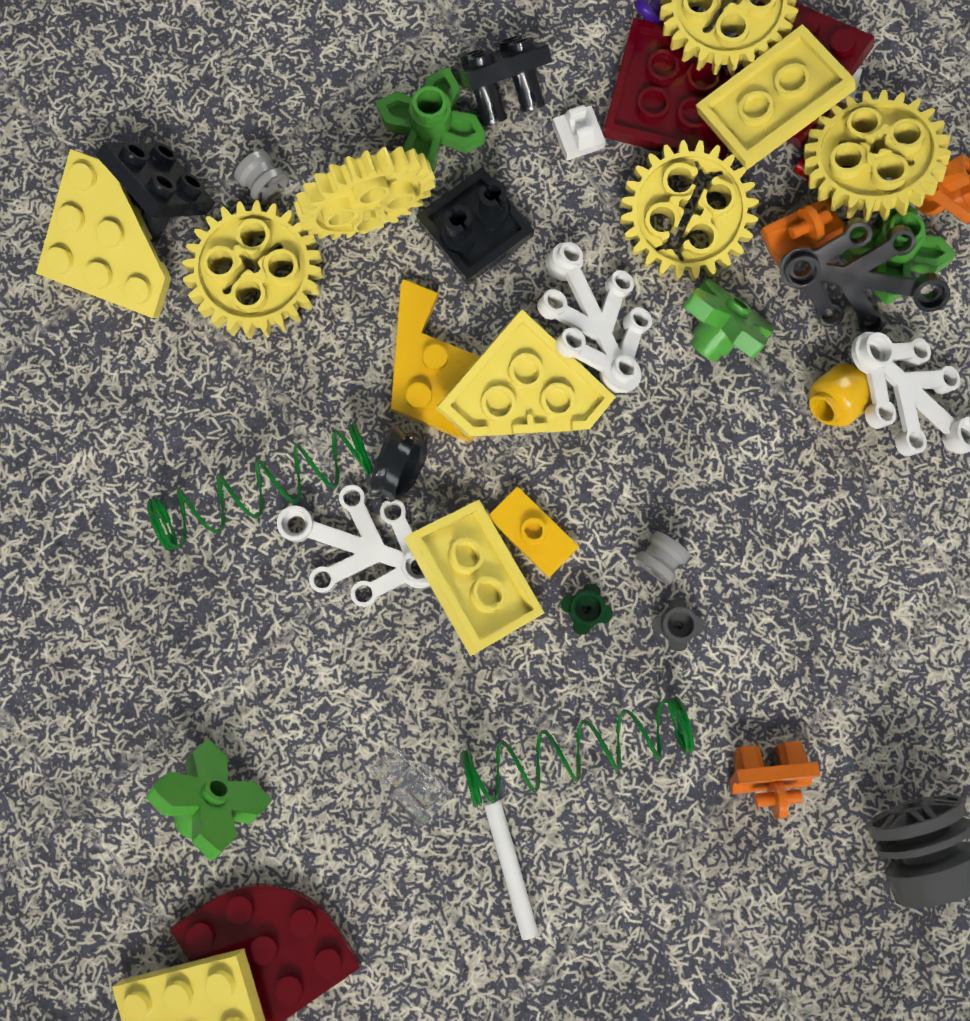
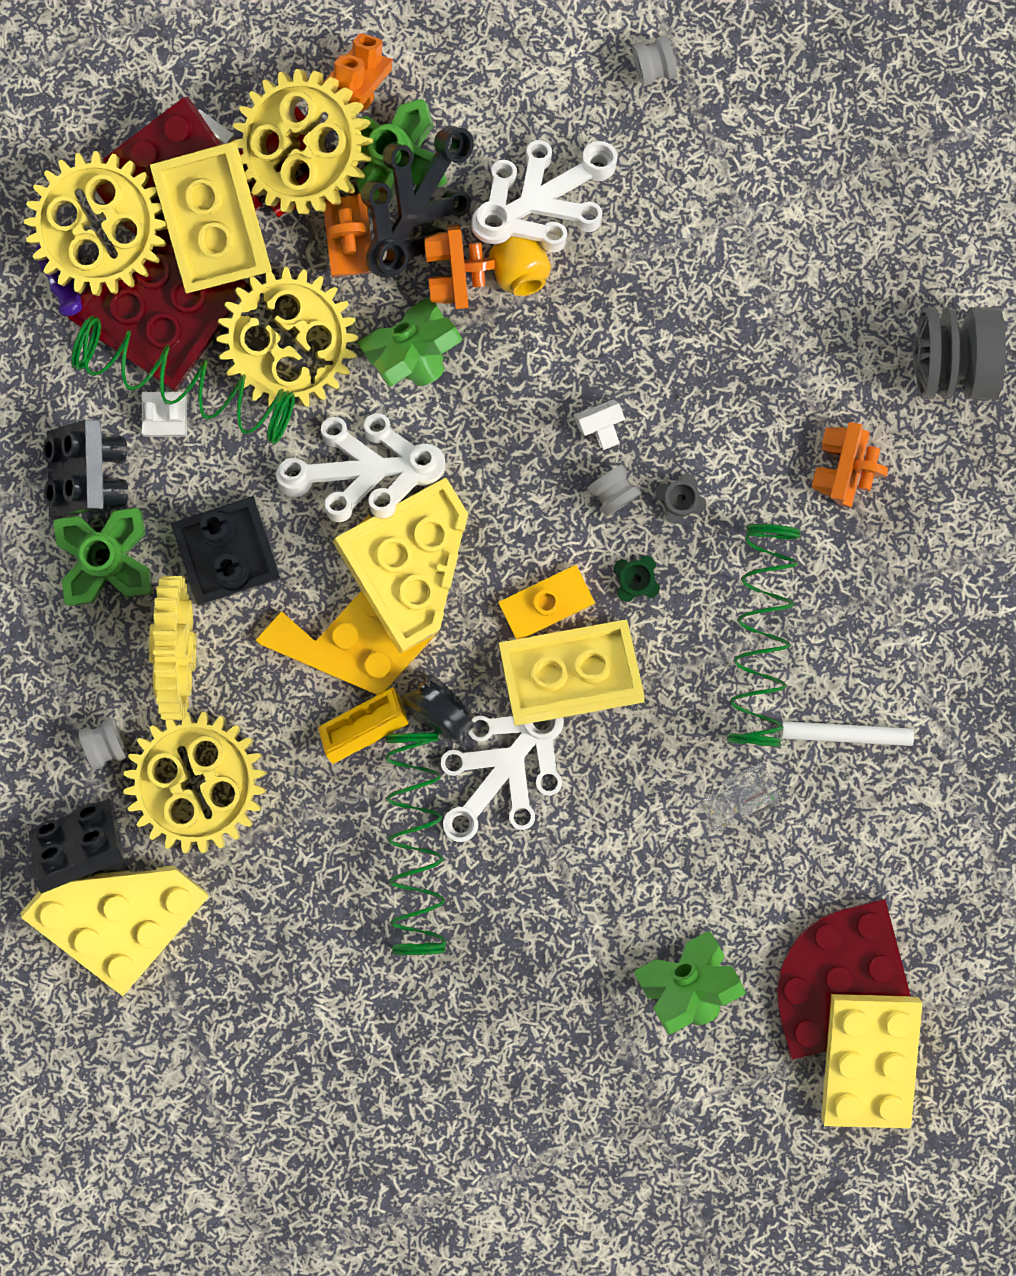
camera: 65 degrees left, 5 degrees up
none -> green piece [71,316,295,445]
none -> yellow plate [318,687,409,765]
none -> orange hips [424,224,496,309]
none -> white tile [573,400,625,450]

